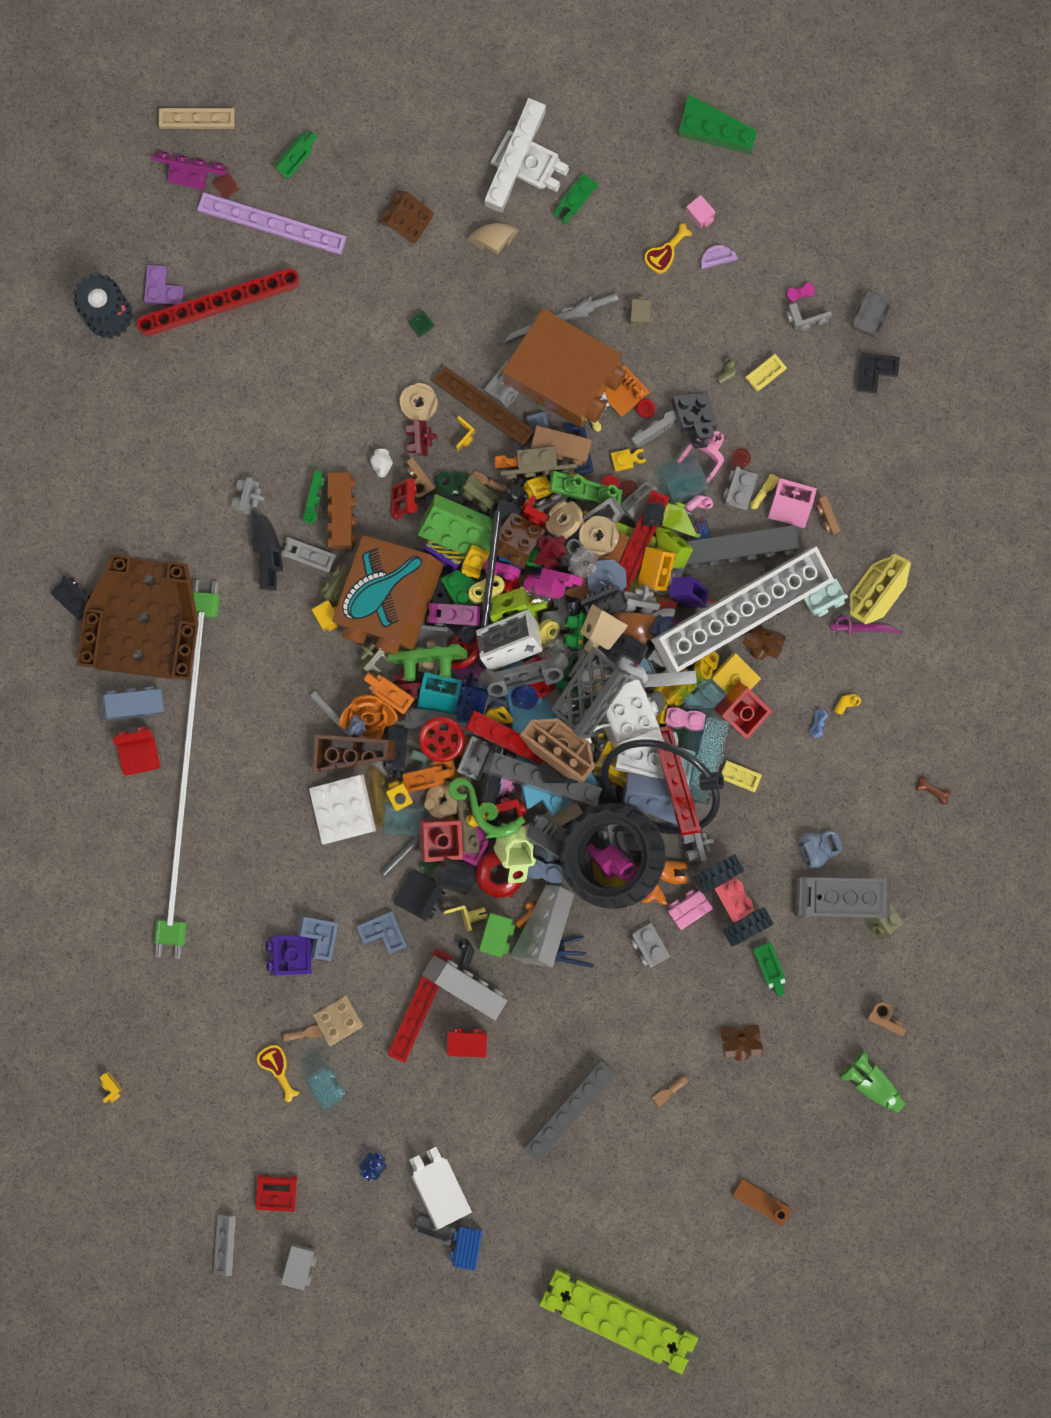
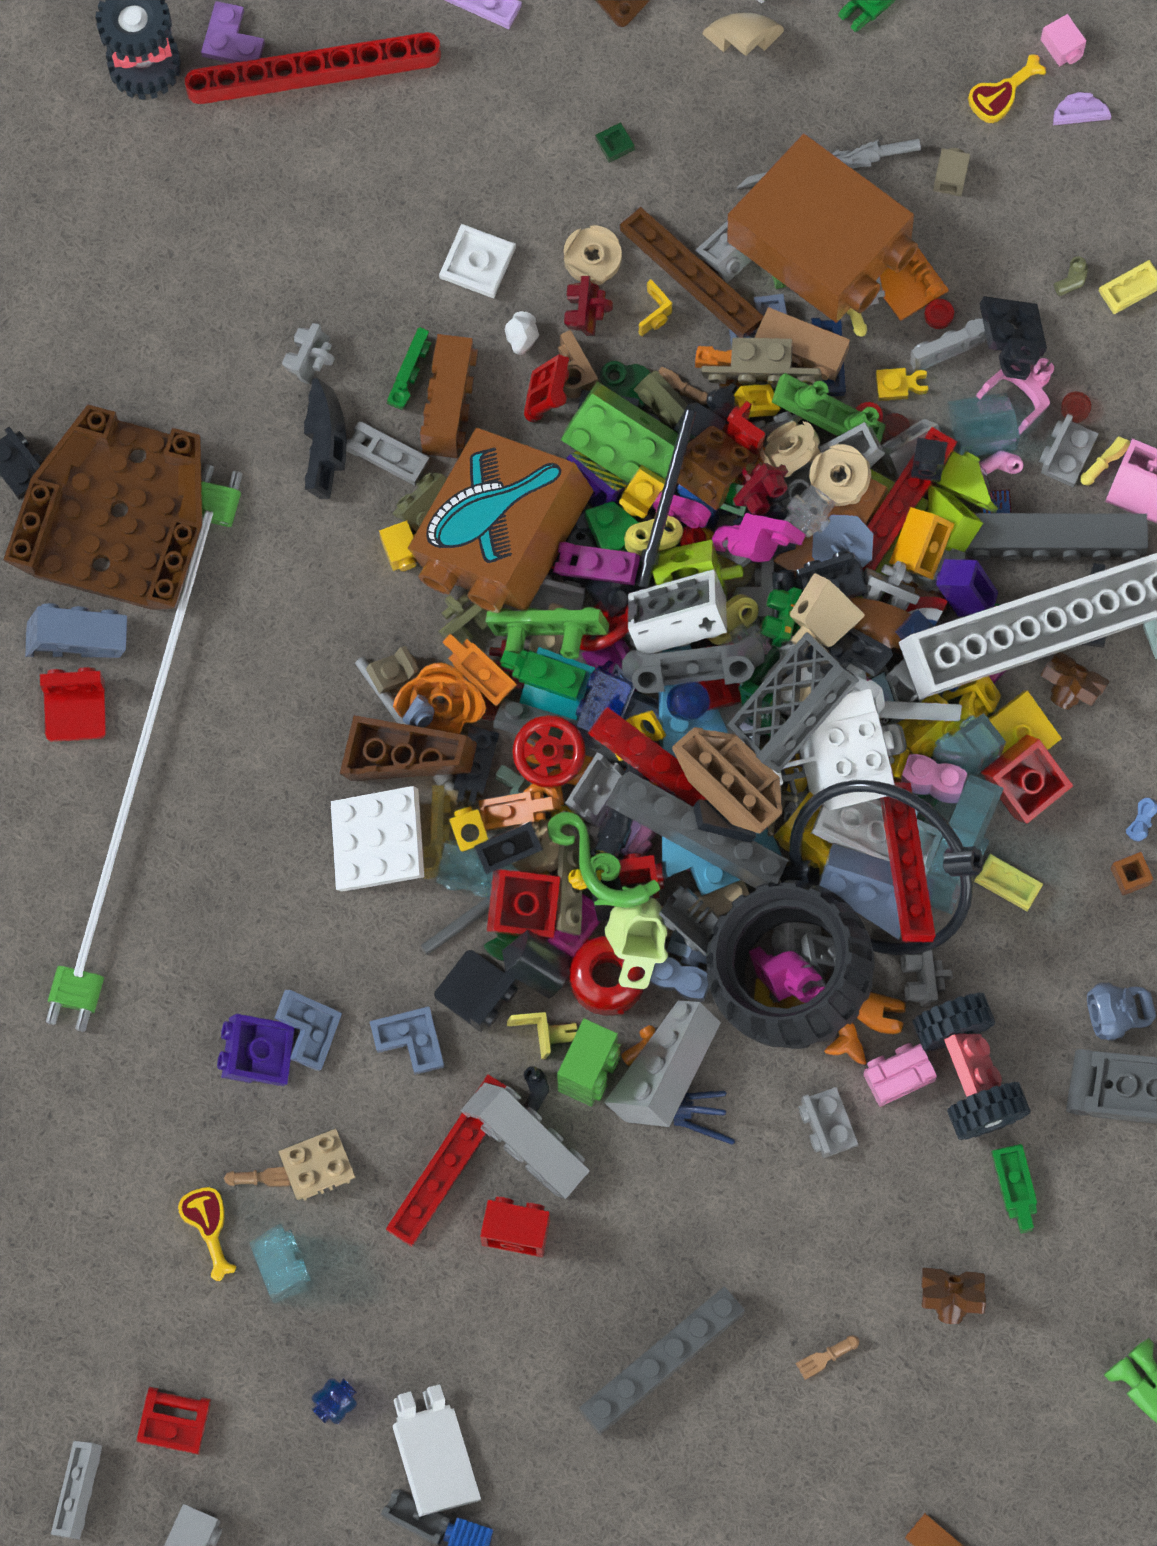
camera: 10 degrees right, 10 degrees down
none -> dark tan bracket [366,646,419,694]
none -> white plate [439,224,516,298]
none -> black brick [474,820,544,874]
none -> green hinge [500,650,586,701]
none -> dark orange plate [1110,852,1154,896]

